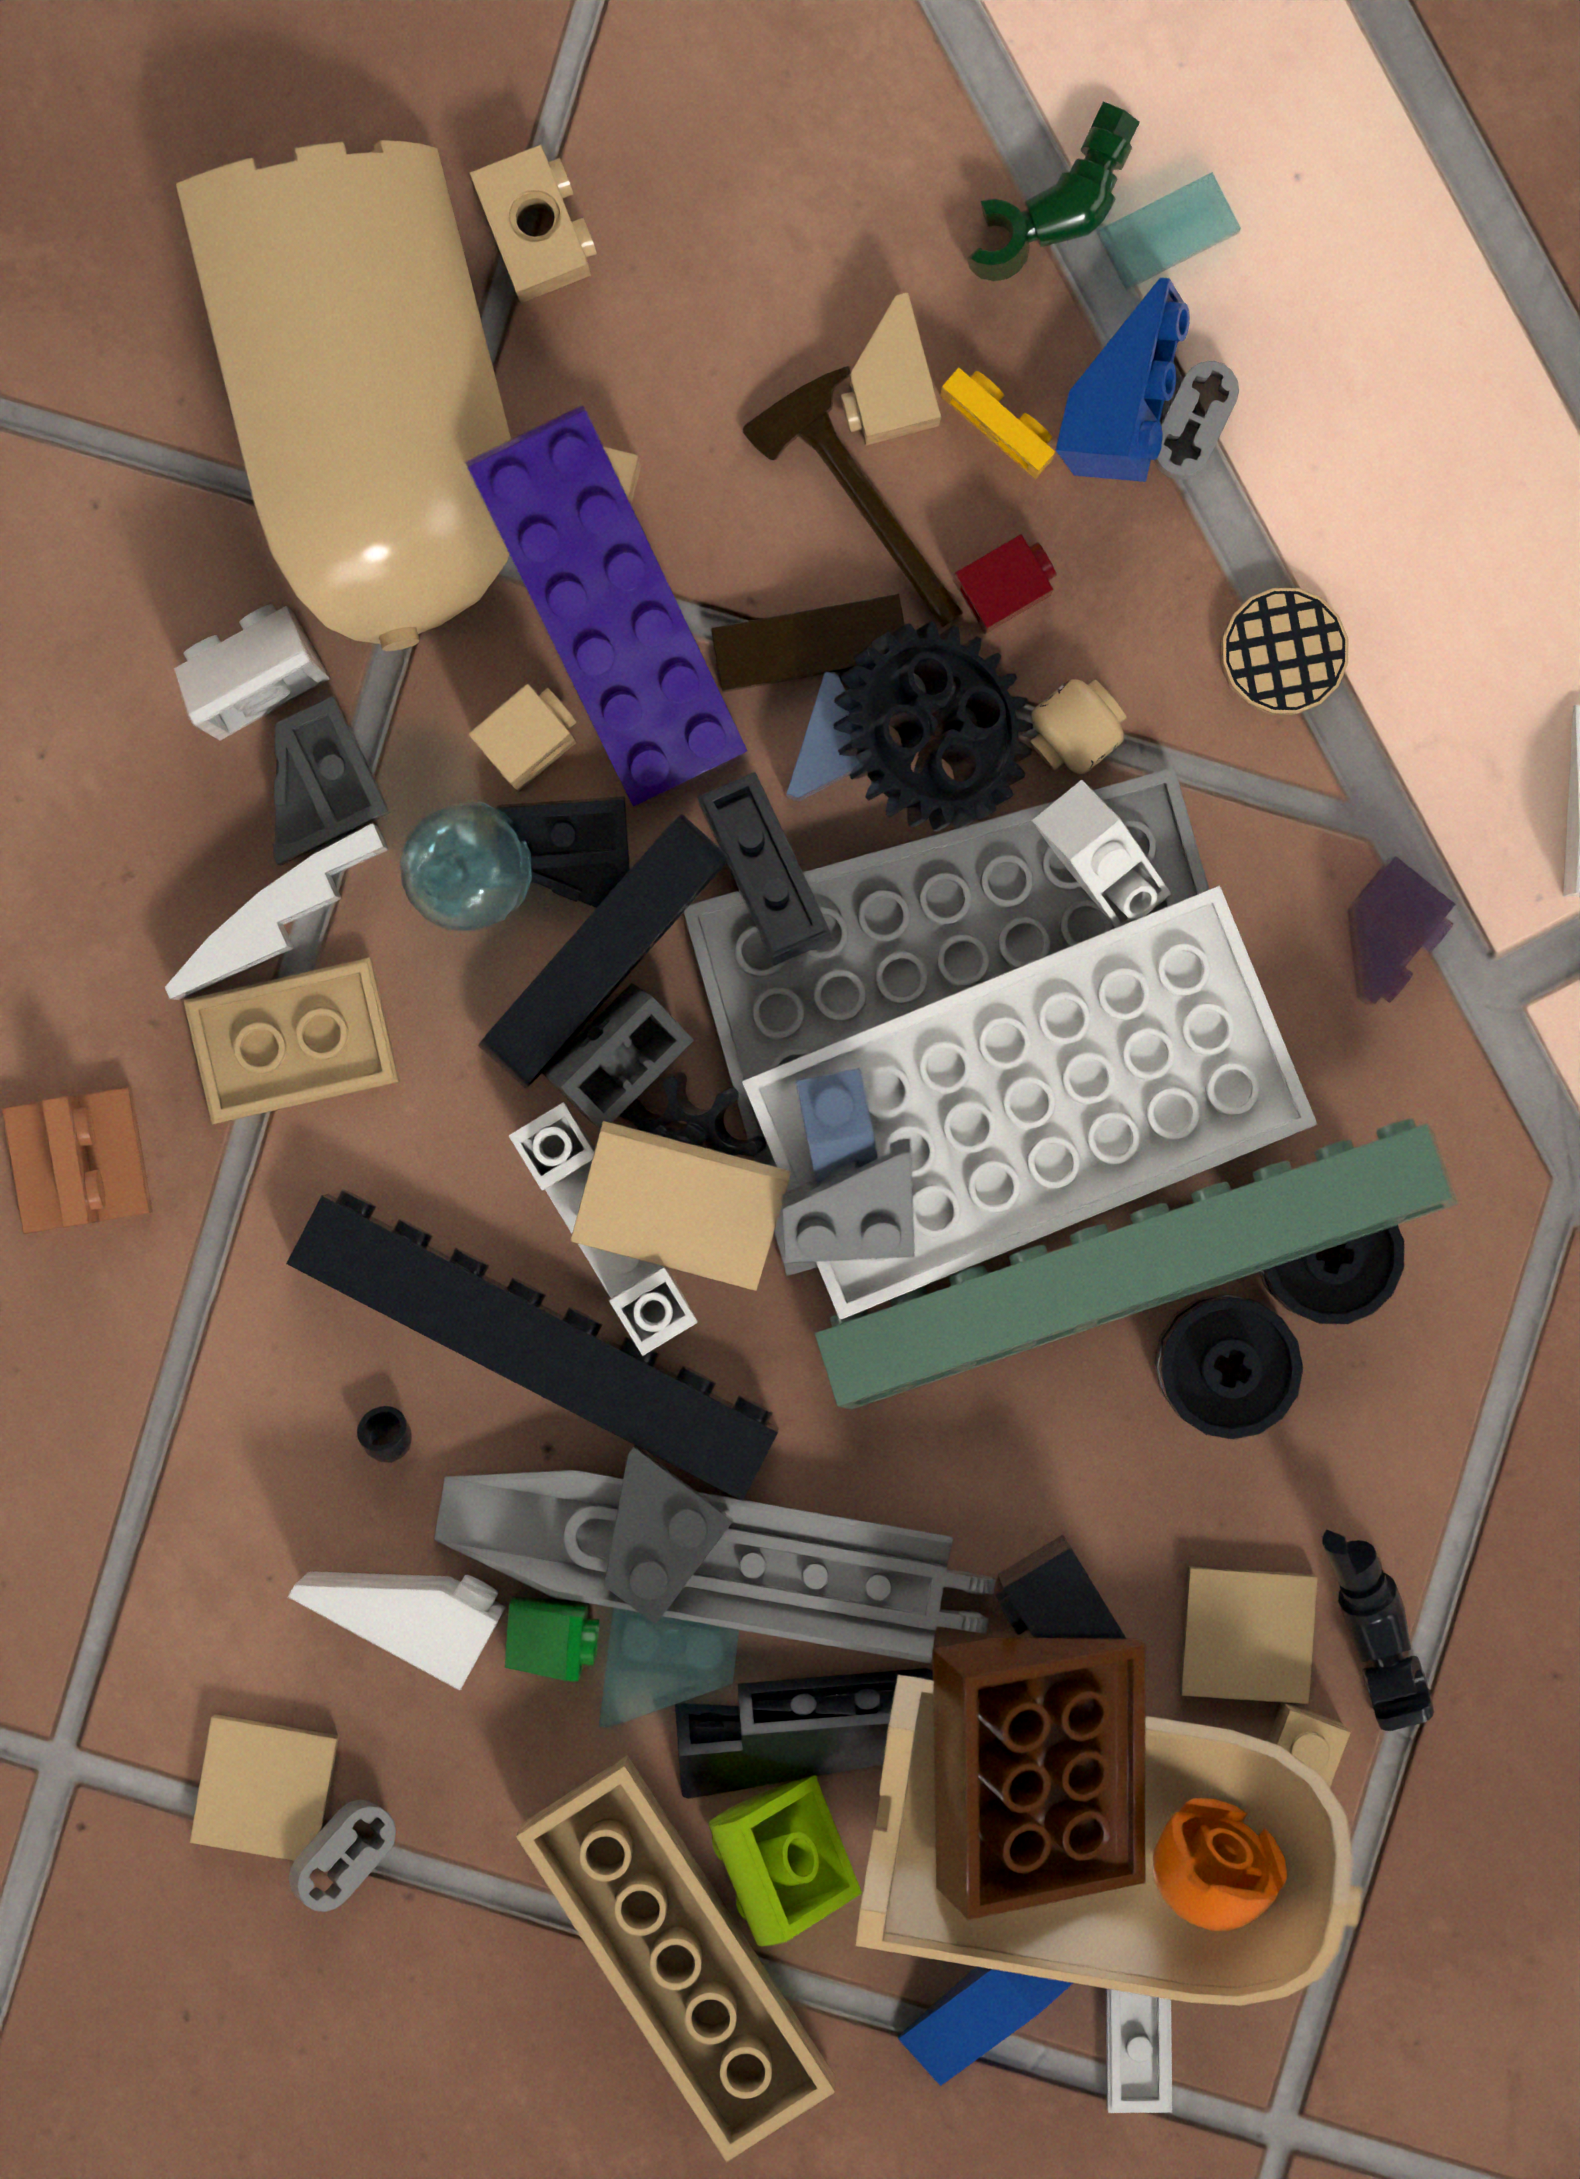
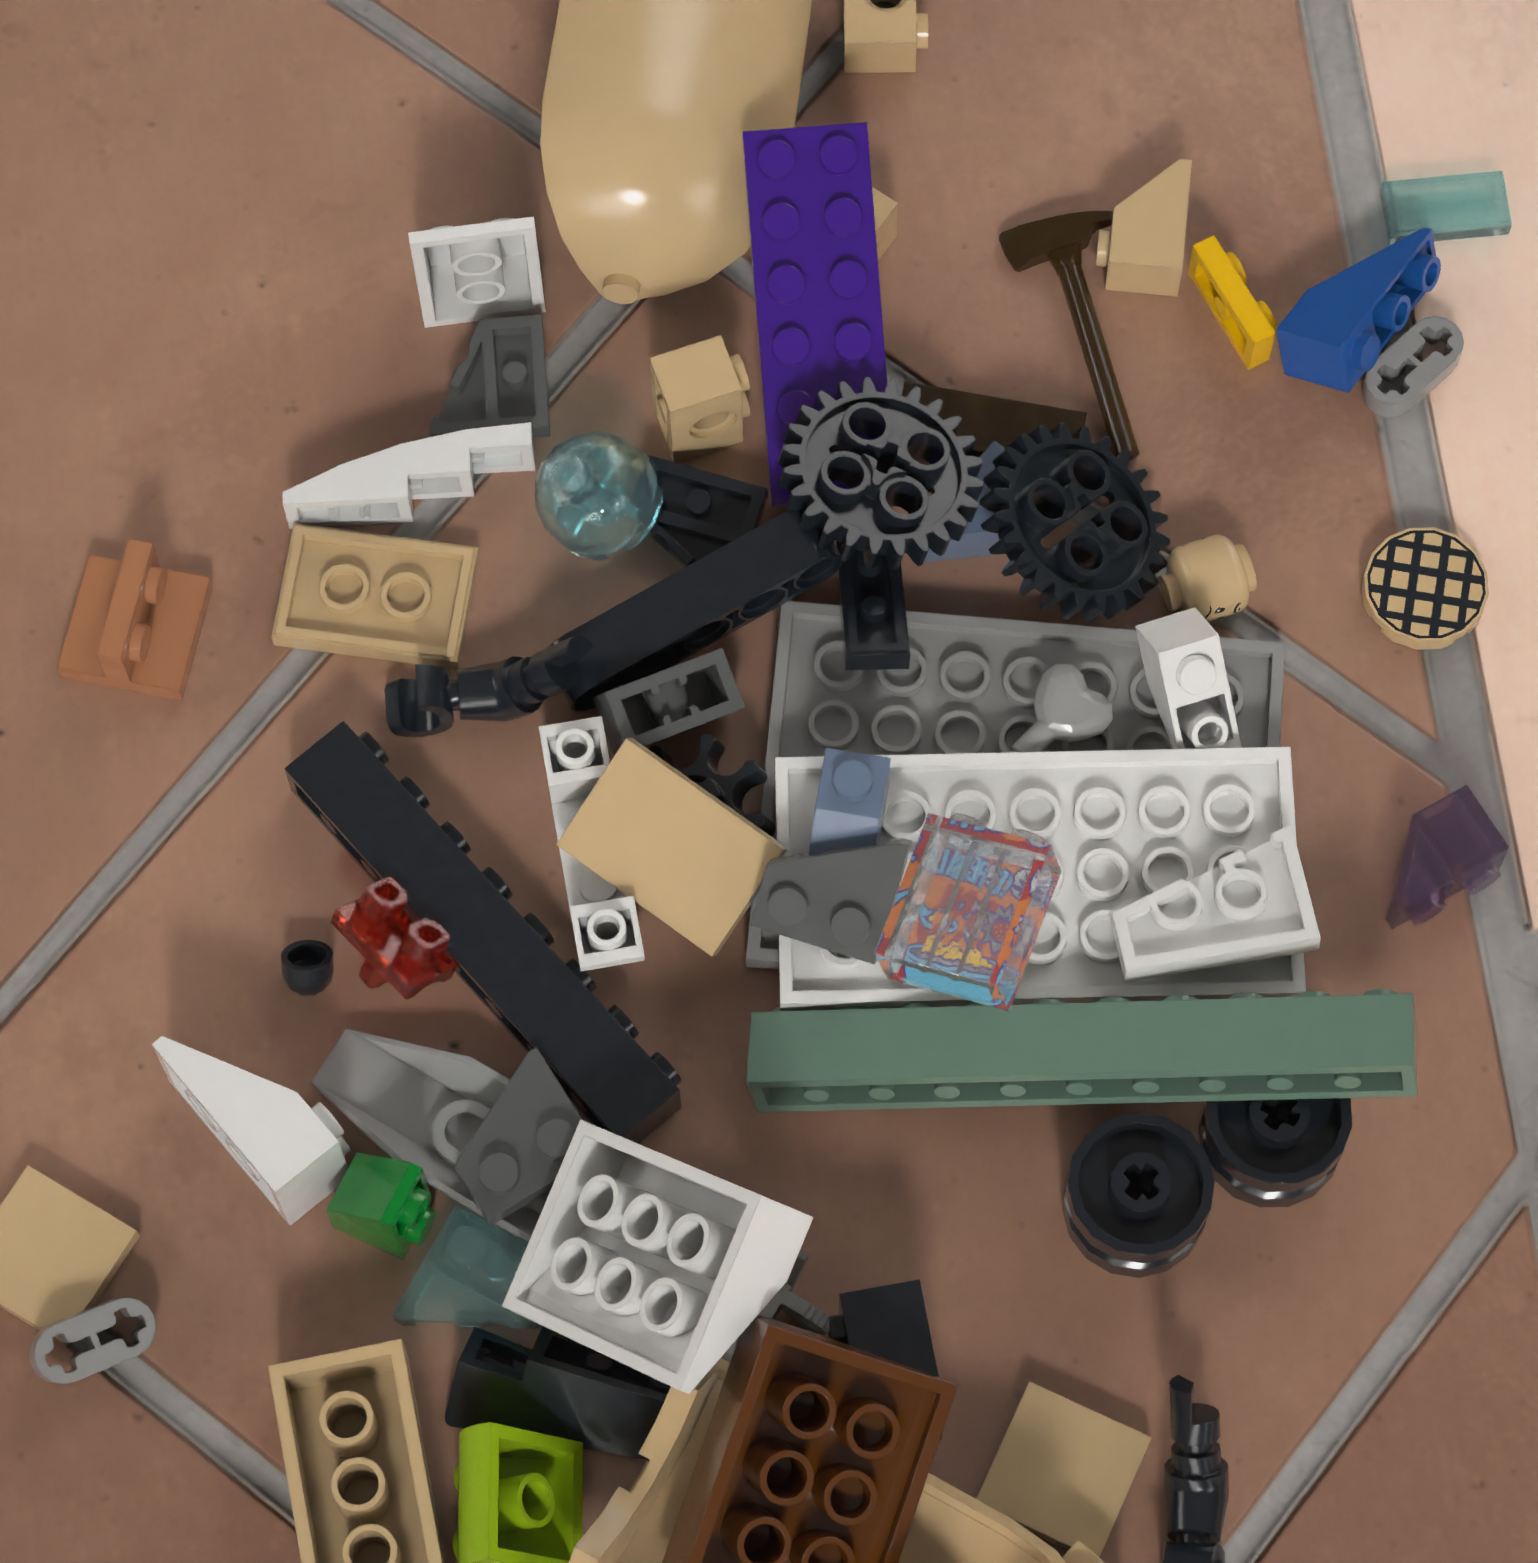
camera: 25 degrees right, 20 degrees down
dark red brick [953,534,1057,634] -> none
dark green piece [967,101,1140,281] -> none
none -> clear red hips [330,877,458,1000]
none -> black piece [384,635,594,737]
none -> white slope [502,1119,814,1394]
none -> black gear [778,377,984,570]
none -> clear brick [874,813,1062,1012]
none -> light grey rock [1012,664,1113,752]
none -> white wing [1111,824,1321,982]

